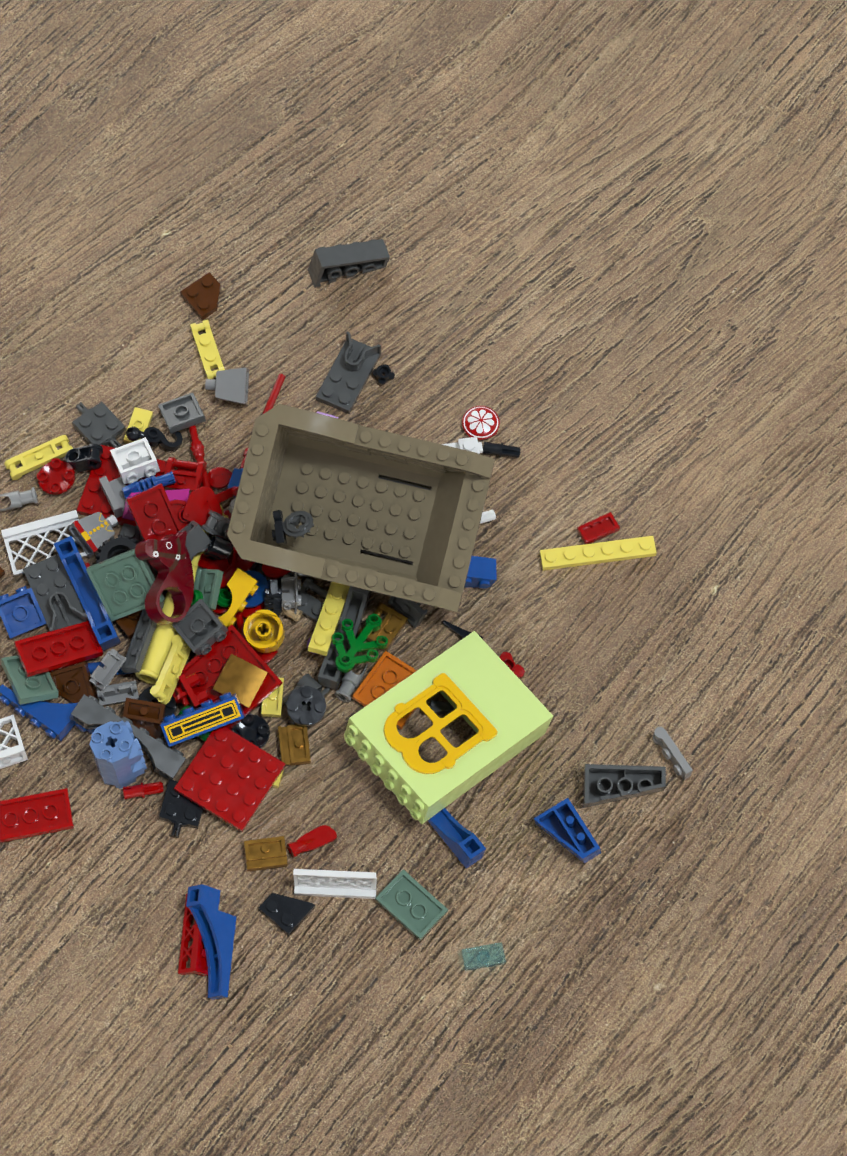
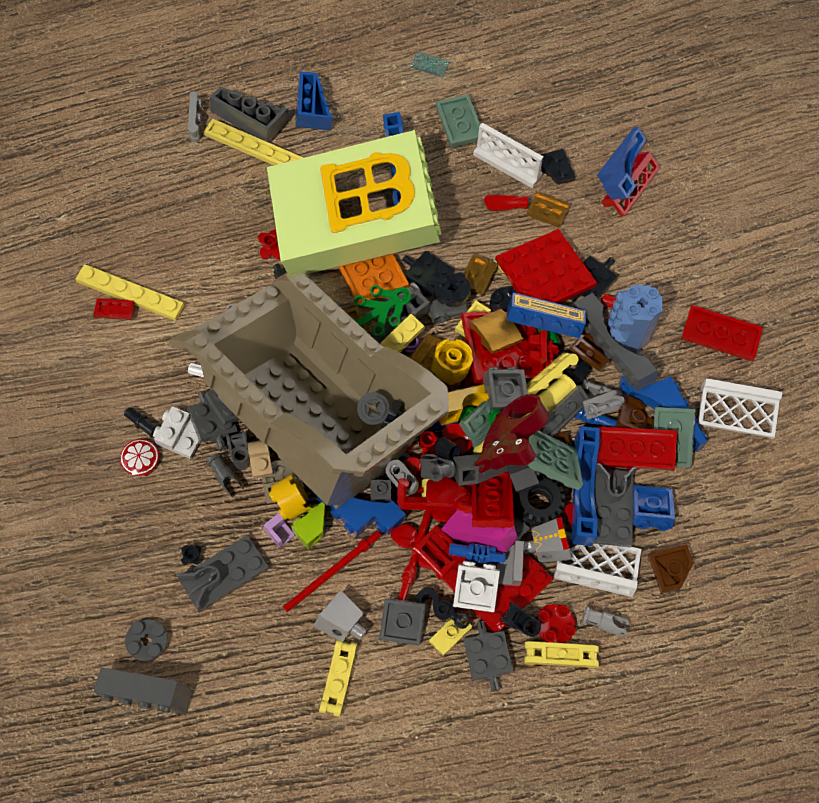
camera: 150 degrees left, 0 degrees up
reddish brown plate [180,272,221,320] -> none
none -> dark grey plate [125,619,168,662]
none -> light yellow plate [204,118,303,165]
none -> black plate [402,250,455,297]
none -> pearl gold plate [410,333,442,374]

